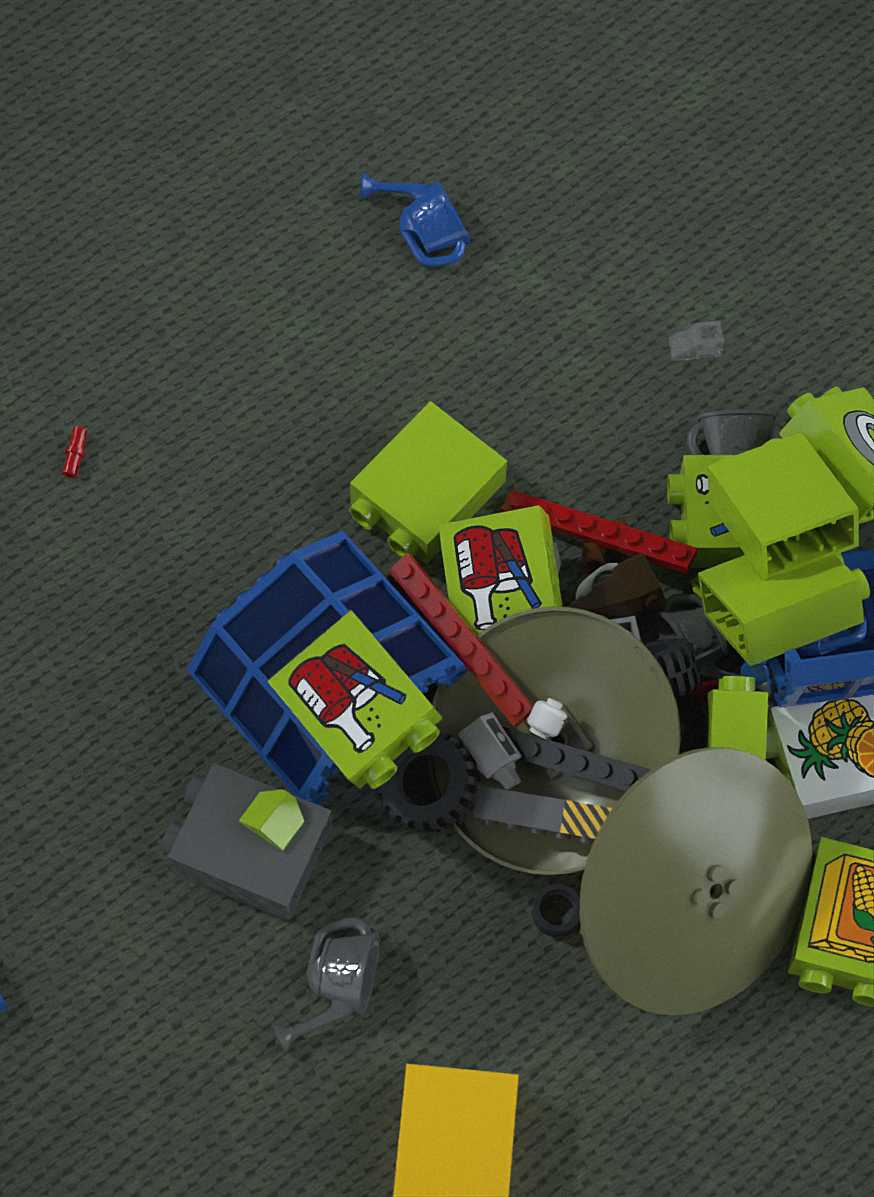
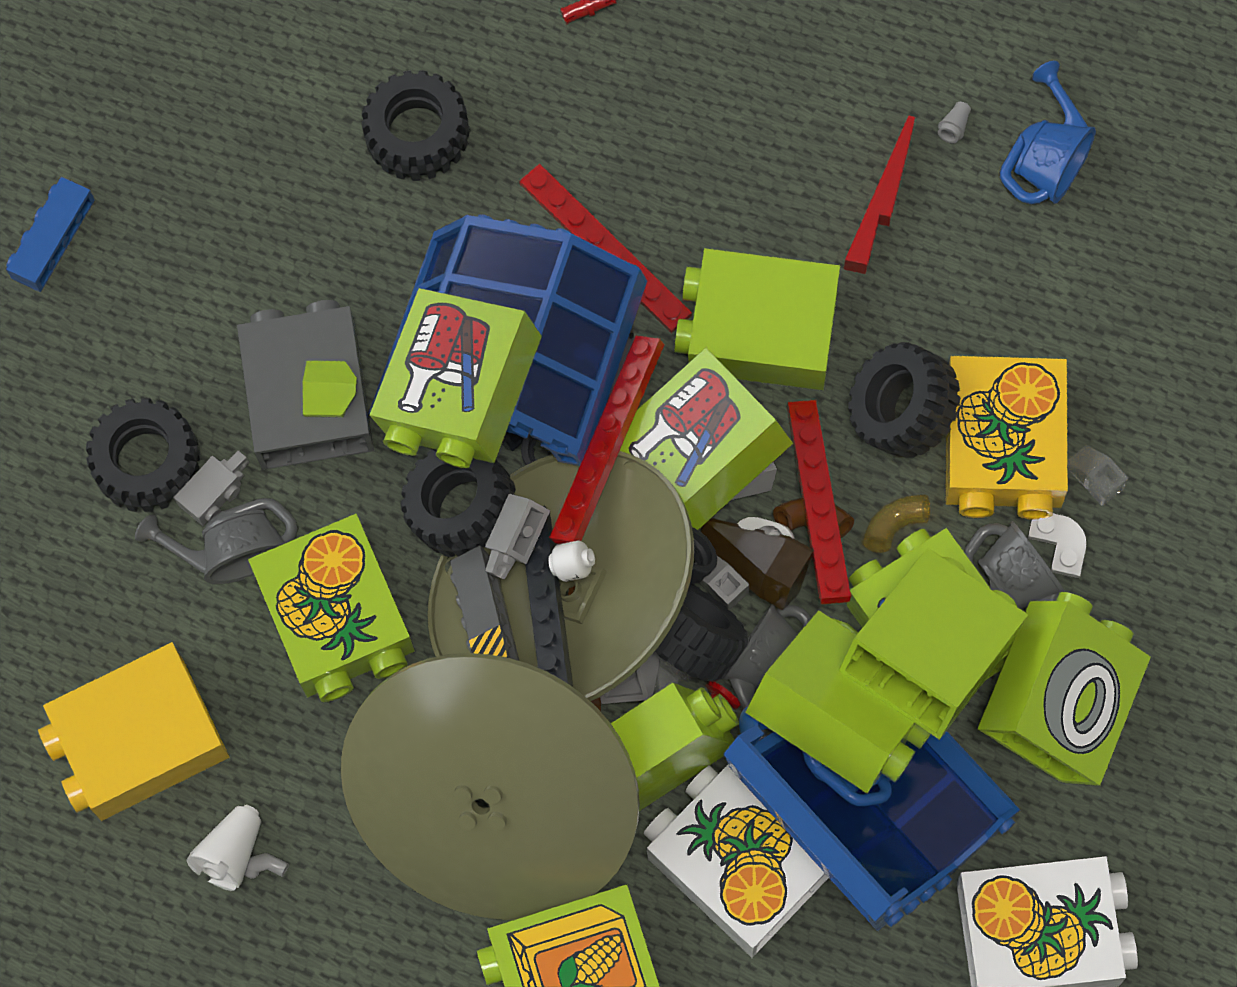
camera: 65 degrees right, 5 degrees up
none -> black tyre [86,398,201,512]
none -> light grey hinge [173,451,249,526]
none -> white cone [187,805,261,891]
none -> light grey arm [245,853,289,879]
none -> brick [248,514,415,702]
none -> black tyre [362,70,469,181]
none -> red plate [519,163,692,334]
none -> red slope [844,116,915,274]
none -> black tyre [848,342,961,458]
none -> clear yellow cylinder [863,495,930,553]
none -> light grey cone [938,102,971,143]
none -> brick [946,356,1068,520]
none -> white plate [1028,513,1086,578]

